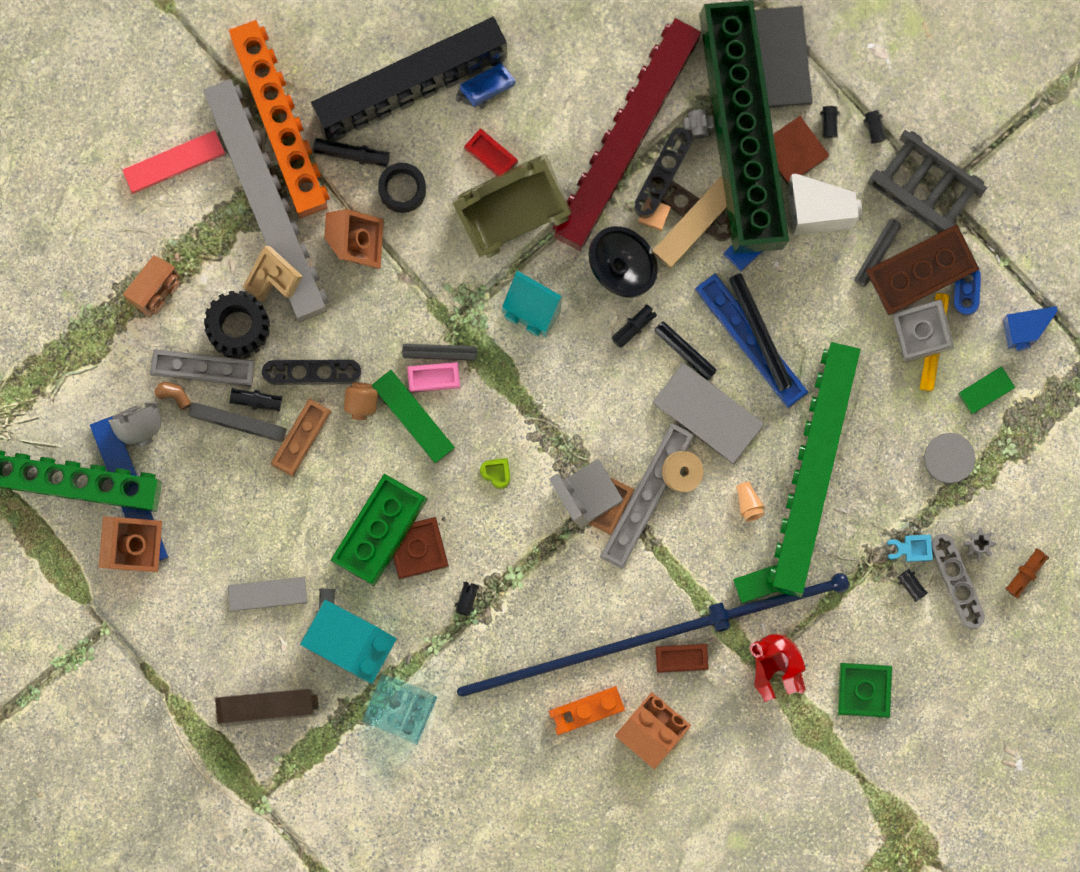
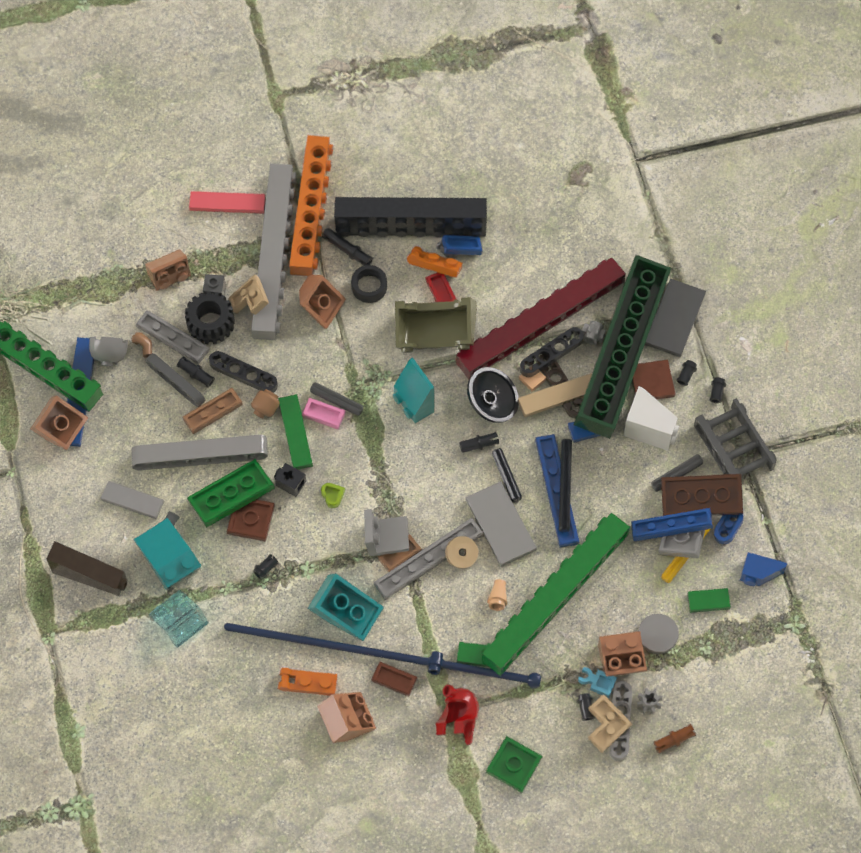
camera: 30 degrees right, 15 degrees down
none -> light grey beam [131,435,268,470]
none -> dark grey brick [203,274,226,296]
none -> black brick [274,463,307,497]
none -> teal slope [307,573,384,641]
none -> orange plate [407,246,463,278]
none -> tan tile [588,694,632,753]
none -> nougat slope [598,631,647,677]
none -> blue tile [631,508,713,542]

